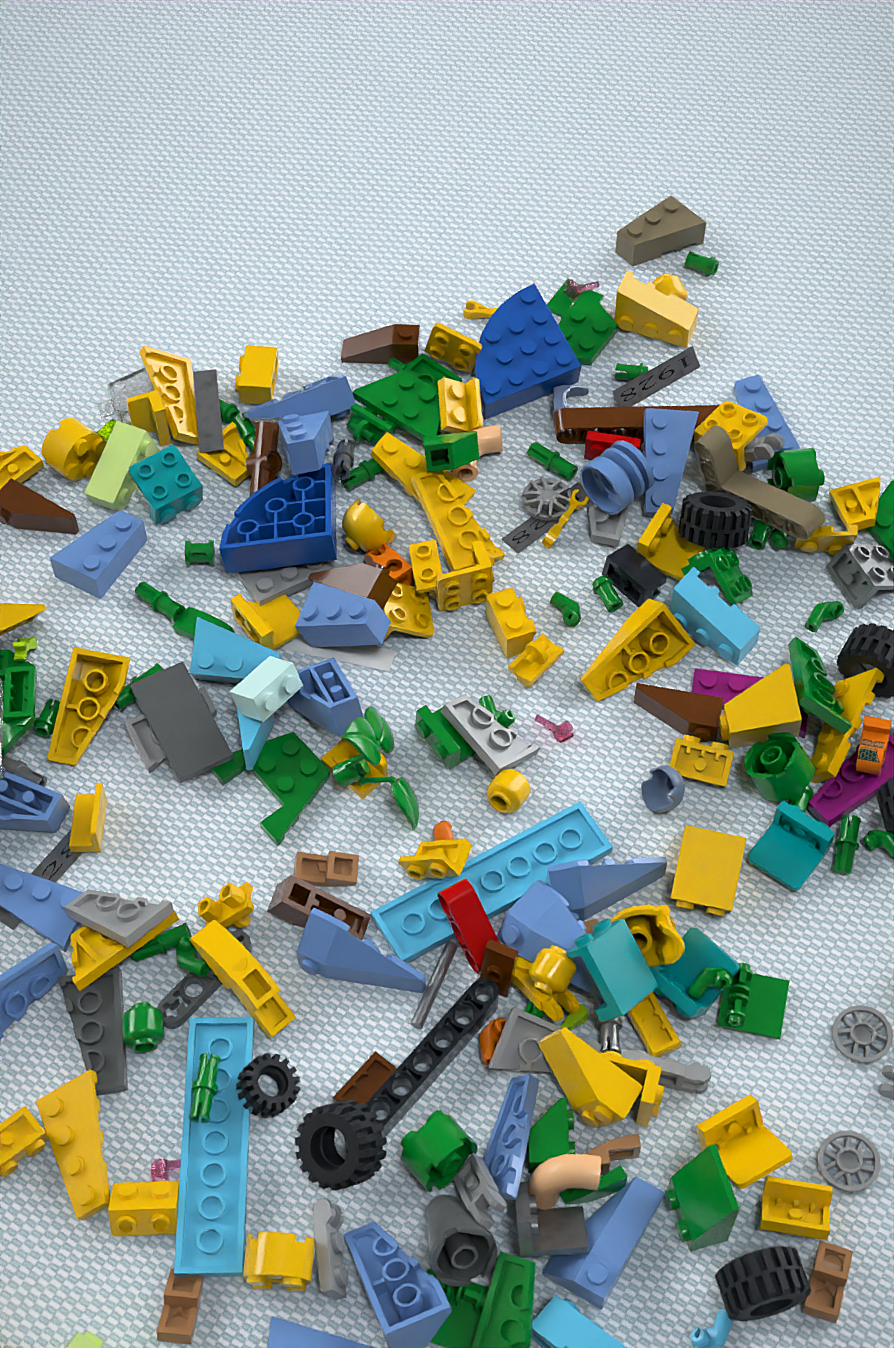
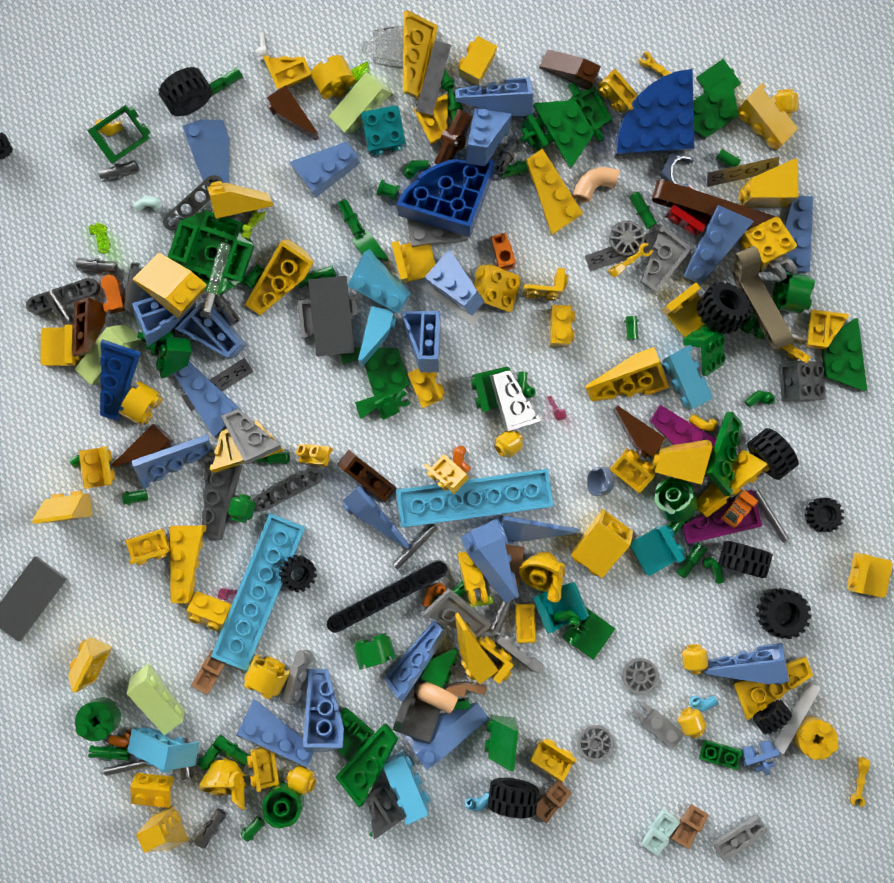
camera: 20 degrees right, 30 degrees up
yellow panel [69,783,107,852] -> none
yellow panel [126,390,171,446] -> none
green arm [176,936,210,977] -> none
yellow slope [189,919,296,1038] -> none
green pin [189,1053,221,1123] -> none
light aqua brick [230,656,303,722] -> none
medium nougat slope [293,851,359,887] -> none
black tyre [295,1099,387,1191] -> none
slope [308,563,398,610] -> none
reddish brown plate [332,1051,397,1104] -> none
green plant [333,706,419,831] -> none
yellow cylinder [342,498,396,552] -> none
yellow bracket [409,539,443,600] -> none
yellow wing [411,471,505,572] -> none
green slope [423,431,480,472] -> none
dark grey cone [426,1195,498,1287] -> none
red beam [437,878,500,973] -> none
yellow bracket [438,377,483,433] -> none
light grey hinge [453,1153,507,1229] -> none
reddish brown plate [480,939,519,998] -> none
yellow hips [508,633,564,687] -> none
yellow head [529,945,577,996] -> none
green arm [550,591,581,627] -> none
hand [563,279,600,299] -> none
teal panel [566,918,659,1022] -> none
medium blue wheel [580,441,654,514] -> none
black hinge [601,544,668,608] -> none
dark tan wedge [615,195,706,266] -> none
green pin [685,252,719,276] -> none
yellow bracket [696,1094,793,1189] -> none
none -> green plate [374,390,410,420]
none -> green arm [403,160,429,179]
none -> yellow arm [689,414,718,432]
none -> yellow slope [738,159,799,208]

